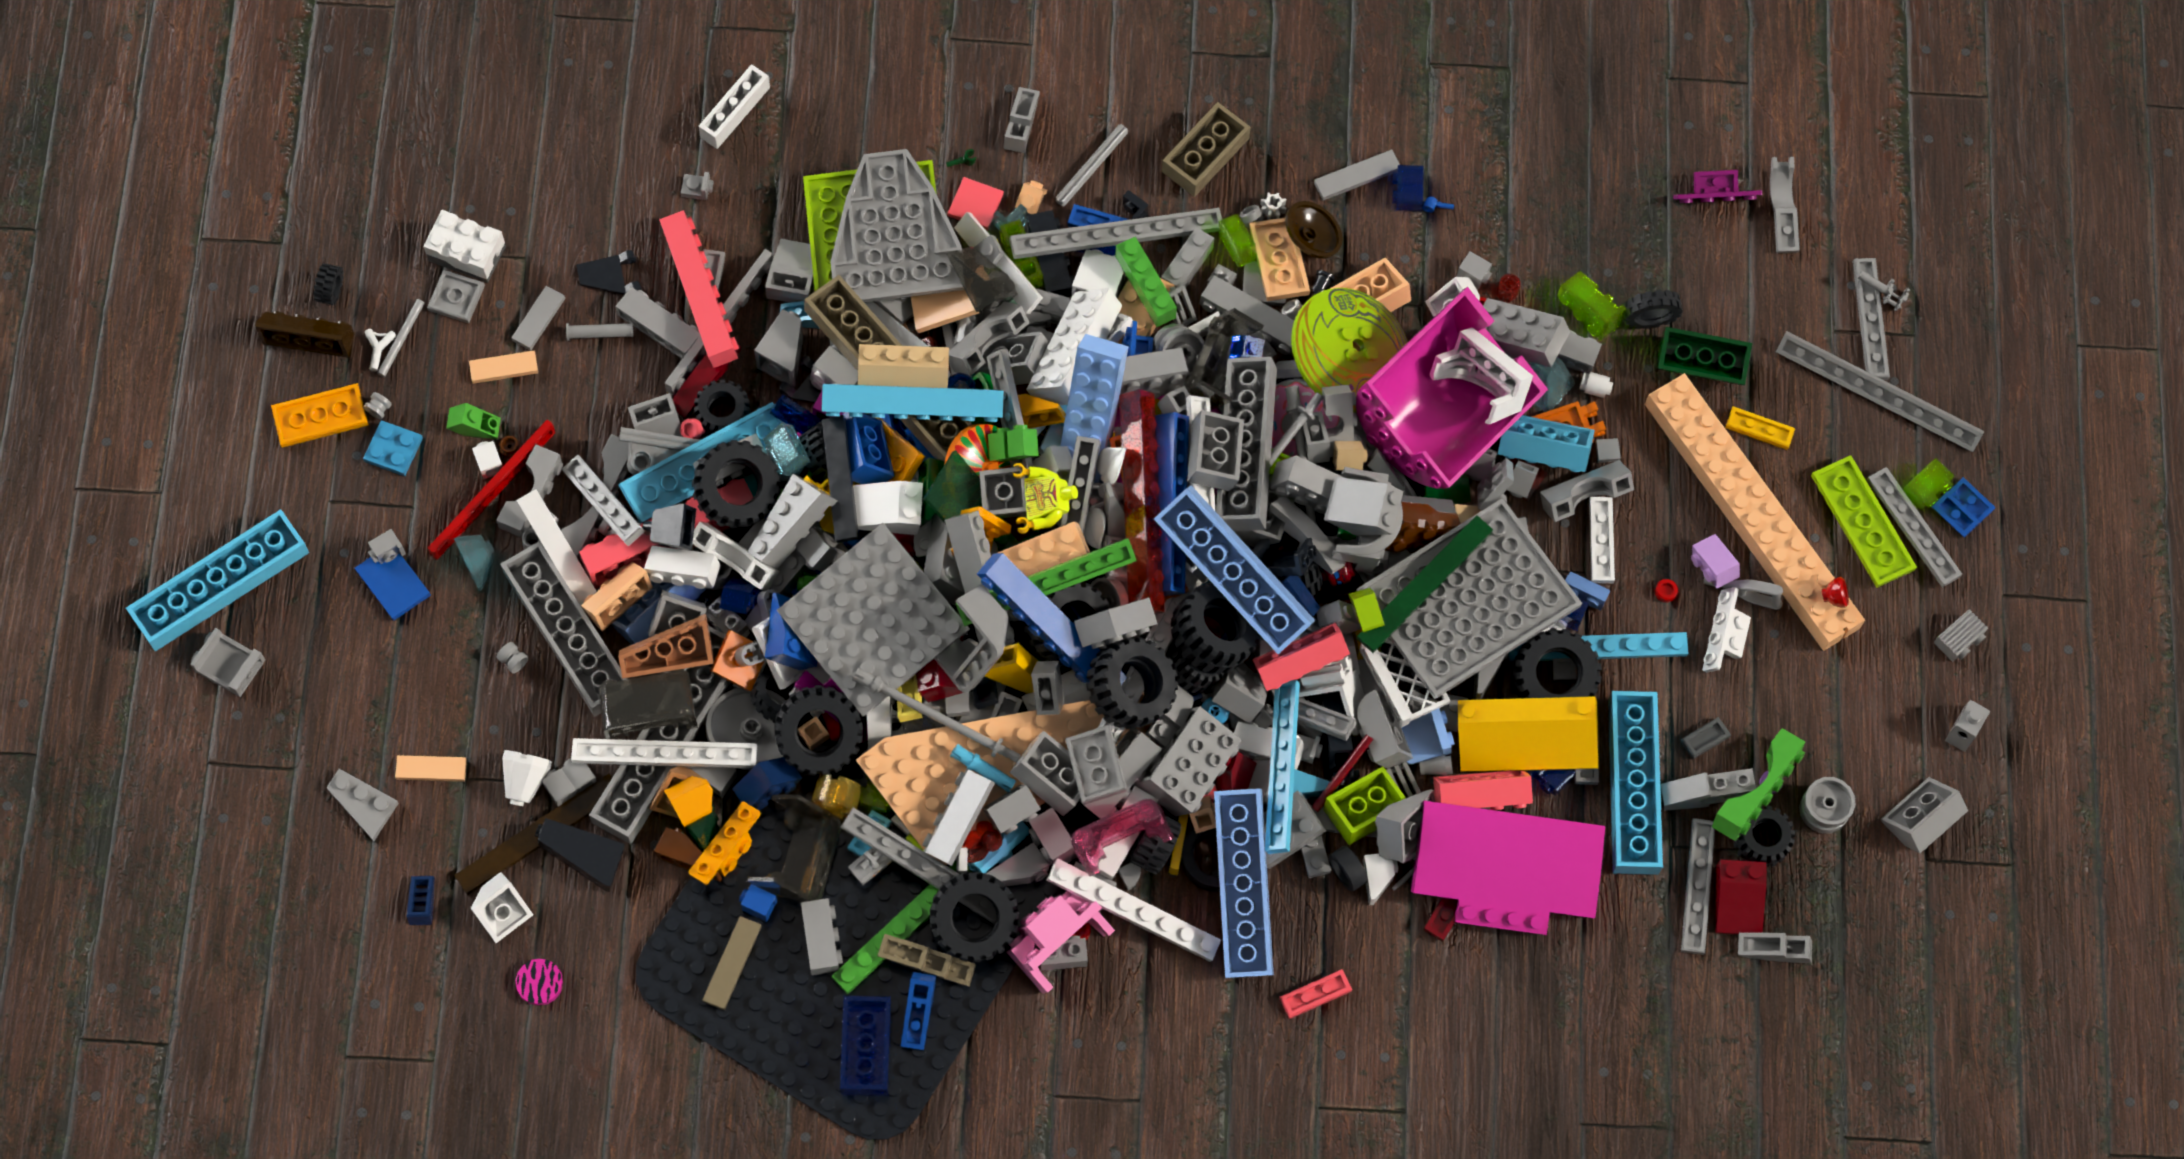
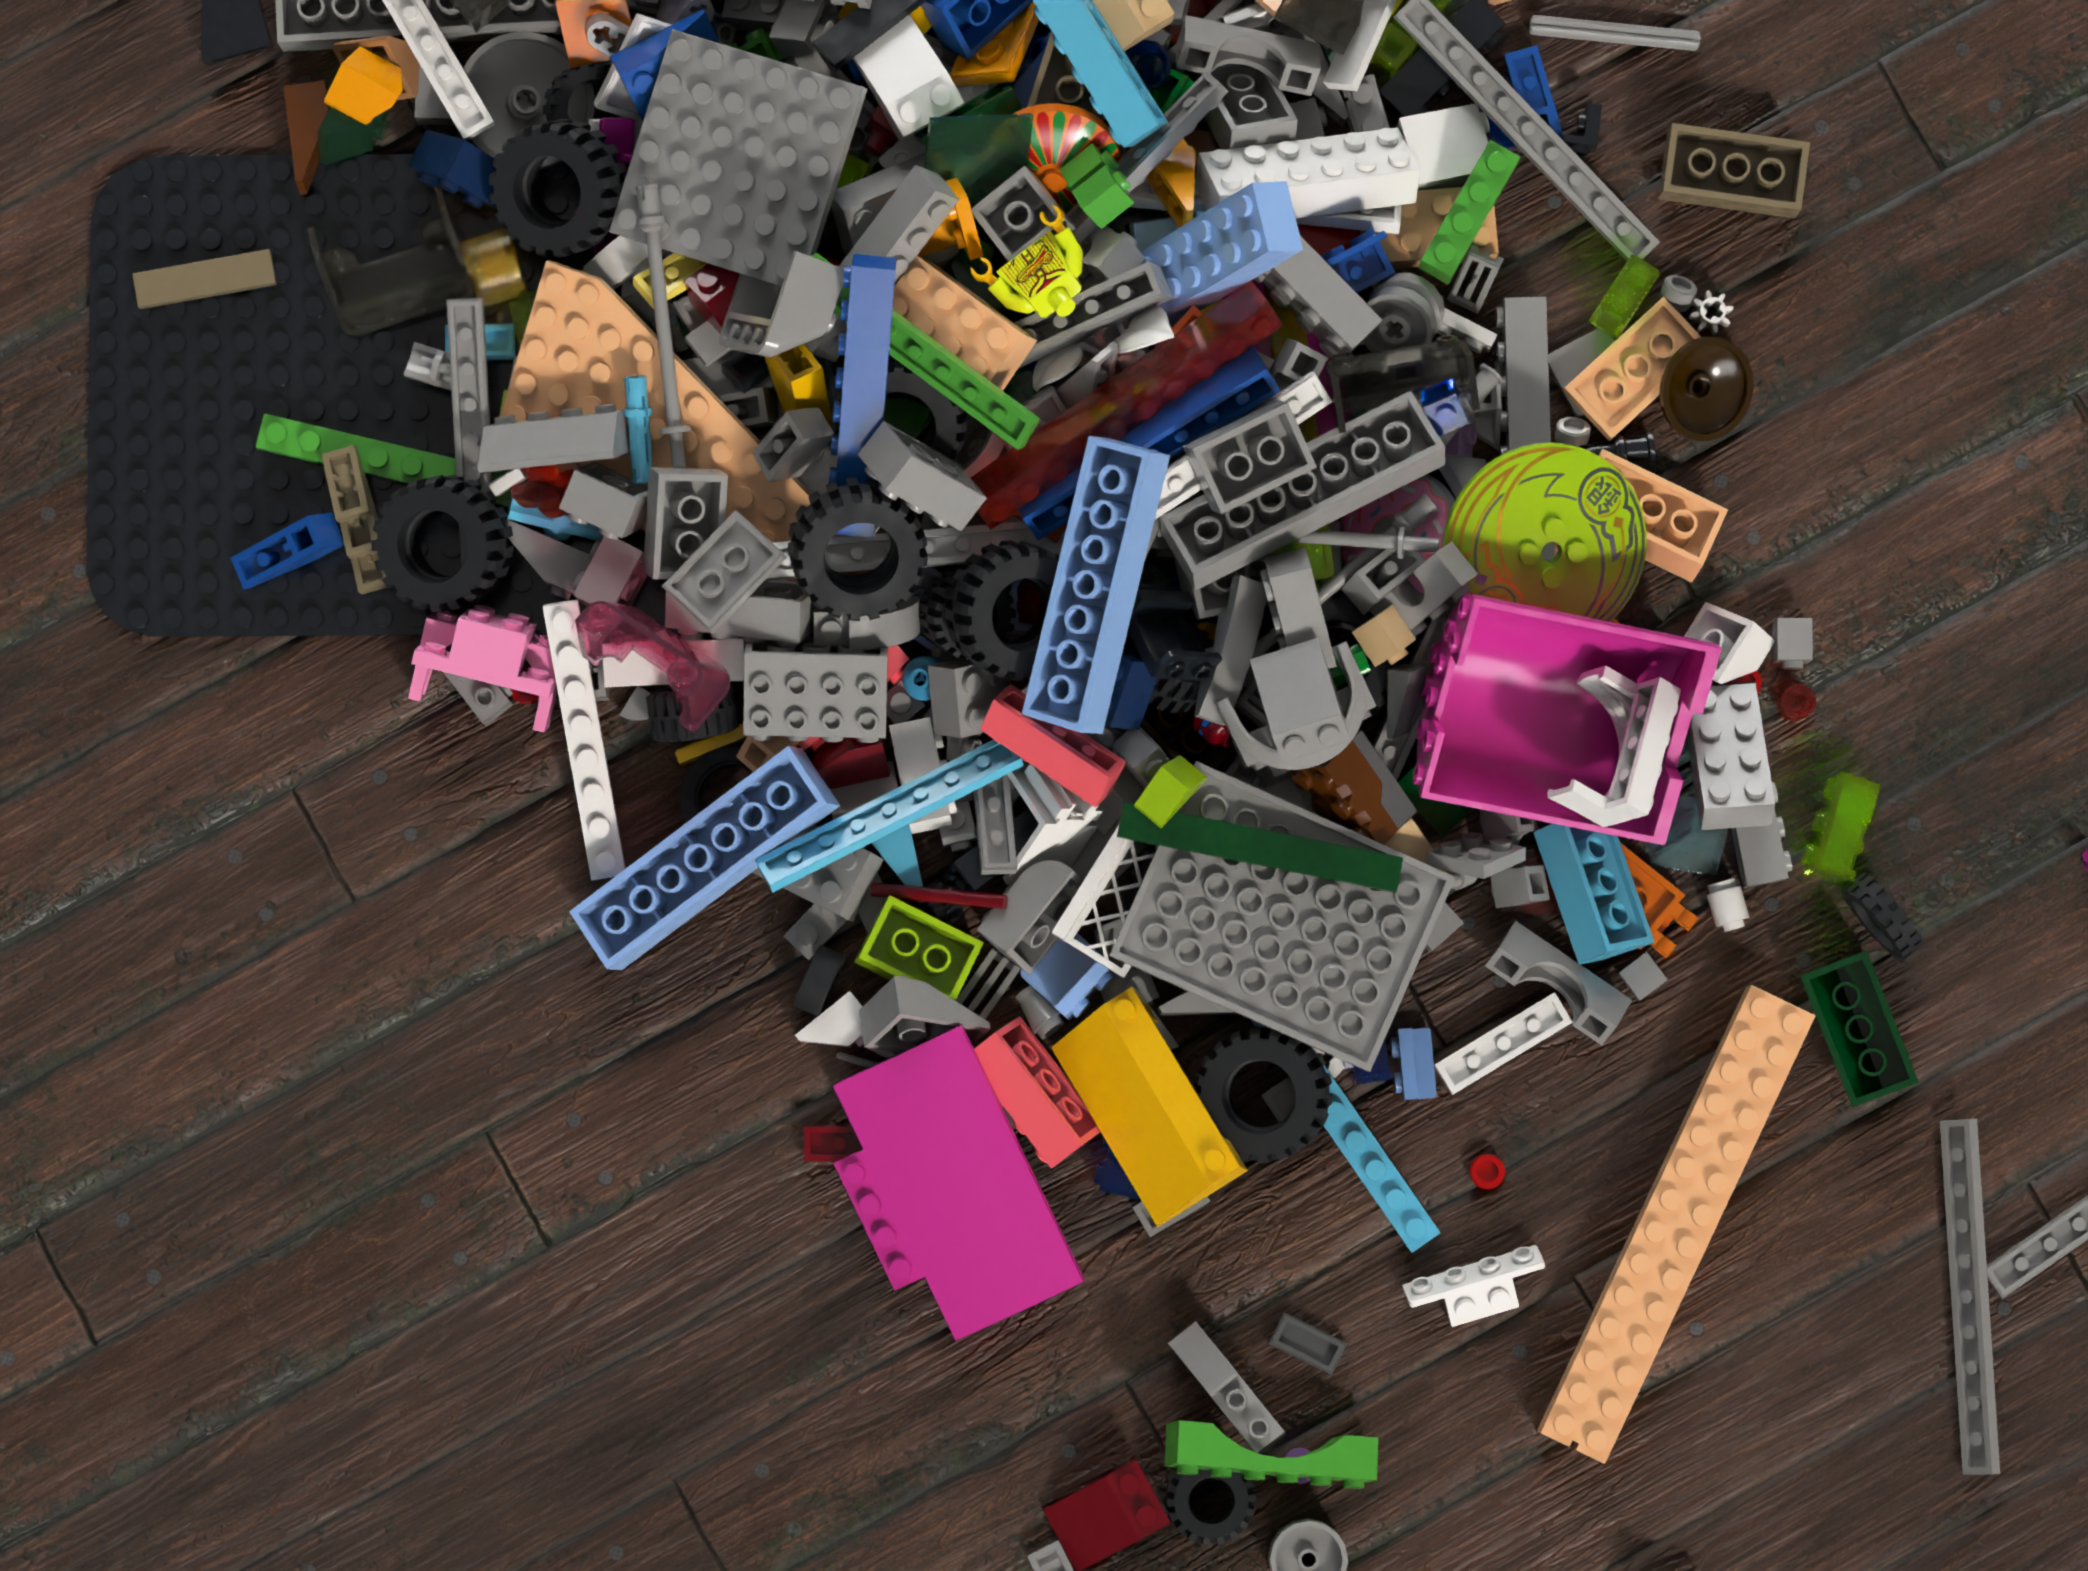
camera: 60 degrees right, 15 degrees up
dark pink tile [516,959,563,1005] -> none
light orange bracket [688,802,761,885] -> none
blue brick [739,884,777,922] -> none
light nougat slope [797,716,830,750] -> none
light grey brick [801,898,843,975] -> none
clear blue brick [840,996,892,1096] -> none
light grey brick [1161,227,1214,298] -> none
light grey tile [1207,264,1237,285] -> none
coral tile [1279,969,1352,1019] -> none
light grey tile [1314,150,1401,201] -> none
clear blue brick [1392,165,1424,211] -> none
blue hand [1422,197,1454,213] -> none
medium azure brick [1608,691,1663,875] -> none
light grey tile [1681,818,1715,955] -> none
lavender brick [1691,534,1740,589] -> none
light grey piece [1703,577,1783,610] -> none
yellow tile [1725,406,1795,450] -> none
lime plate [1811,455,1917,588] -> none
red brick [1822,577,1849,608] -> none
light grey plate [1867,467,1962,588] -> none
clear neon green brick [1903,458,1954,510] -> none
blue slope [1932,477,1996,537] -> none

